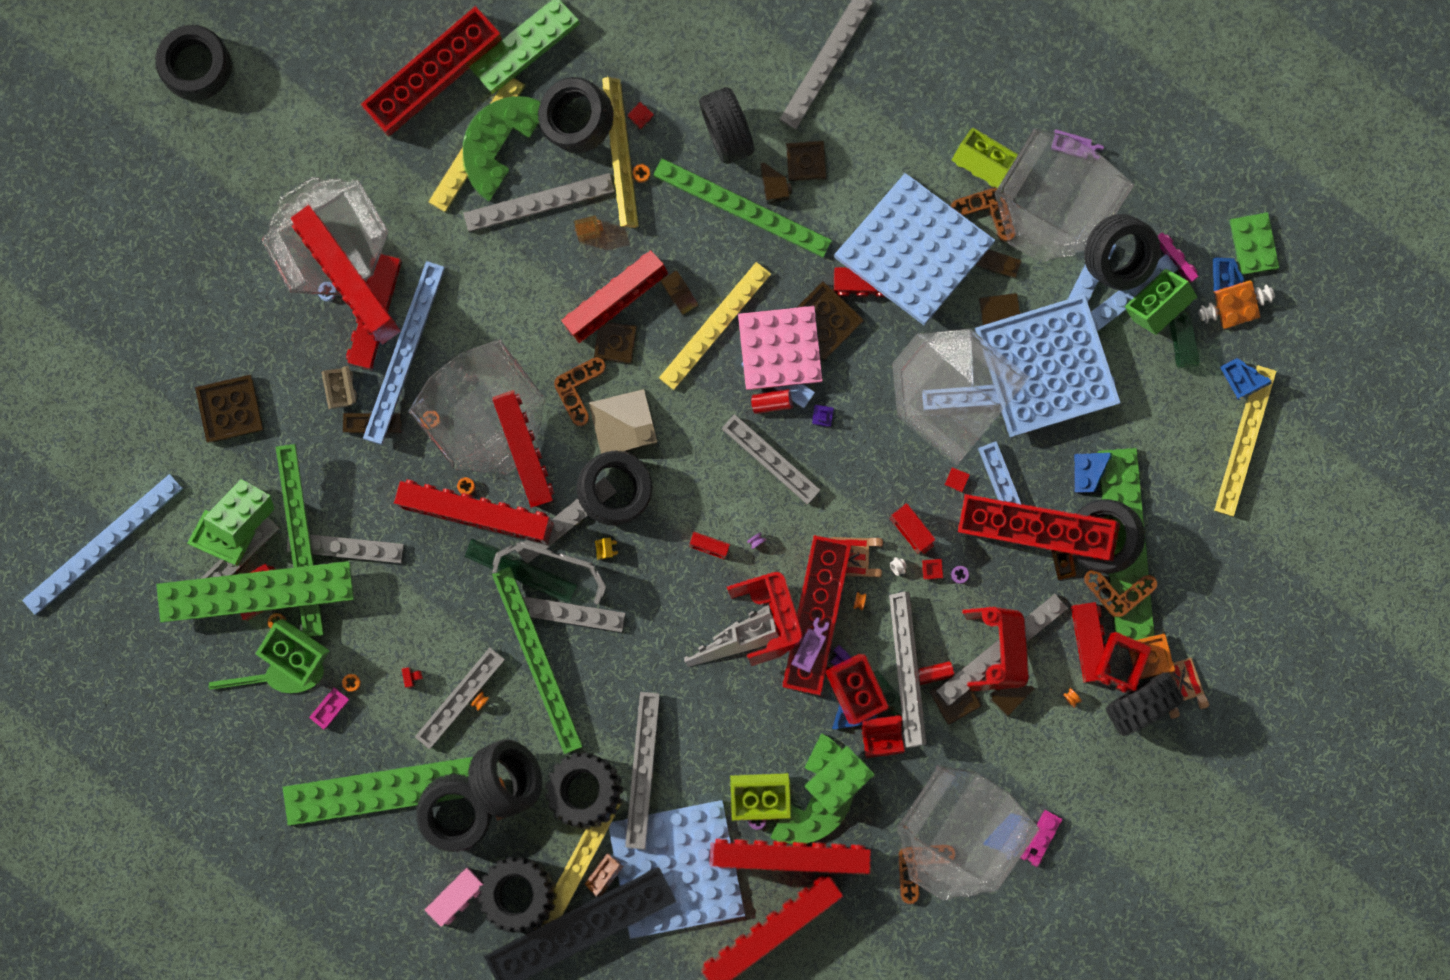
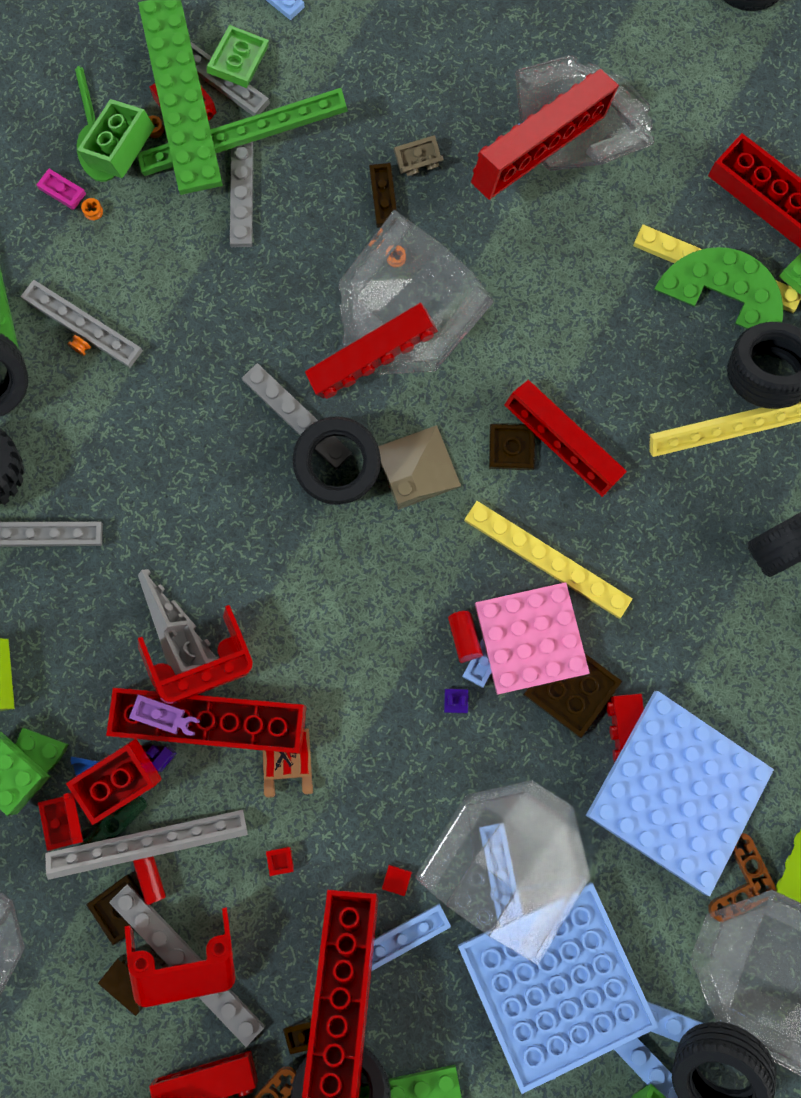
camera: 80 degrees right, 5 degrees down
dark brown plate [195,374,264,443] -> none
bright green brick [203,479,274,549] -> none
red brick [346,253,402,371] -> none
light blue plate [363,261,445,445] -> none
red brick [394,479,554,545] -> none
red tile [401,667,423,688] -> none
orange bush [457,477,475,495] -> none
light grey plate [463,173,615,232] -> none
clear green tile [464,538,577,604] -> none
light grey windscreen [492,542,605,604] -> none
bright green plate [492,567,583,754] -> none
light grey plate [523,596,625,632] -> none
dark orange beam [554,358,606,426] -> none
clear orange brick [574,215,604,243] -> none
yellow tile [595,538,618,560] -> none
red plate [627,102,654,129] -> none
orange bush [633,164,650,183] -> none
bright green plate [653,158,832,258] -> none
dark brown slope [661,270,698,316] -> none
red brick [689,531,730,560] -> none
light grey plate [722,414,820,505] -> none
medium lavender bush [747,532,766,550] -> none
dark brown slope [760,163,792,204] -> none
dark brown tile [786,141,826,181] -> none
orange bush [853,592,866,611] -> none
red window [889,503,936,554] -> none
white plate [890,557,907,576] -> none
medium lavender bush [951,566,969,584] -> none
dark brown plate [975,249,1021,279] -> none
dark brown tile [979,293,1020,325] -> none
orange bush [1063,688,1082,708] -> none
blue wing [1074,453,1112,493] -> none

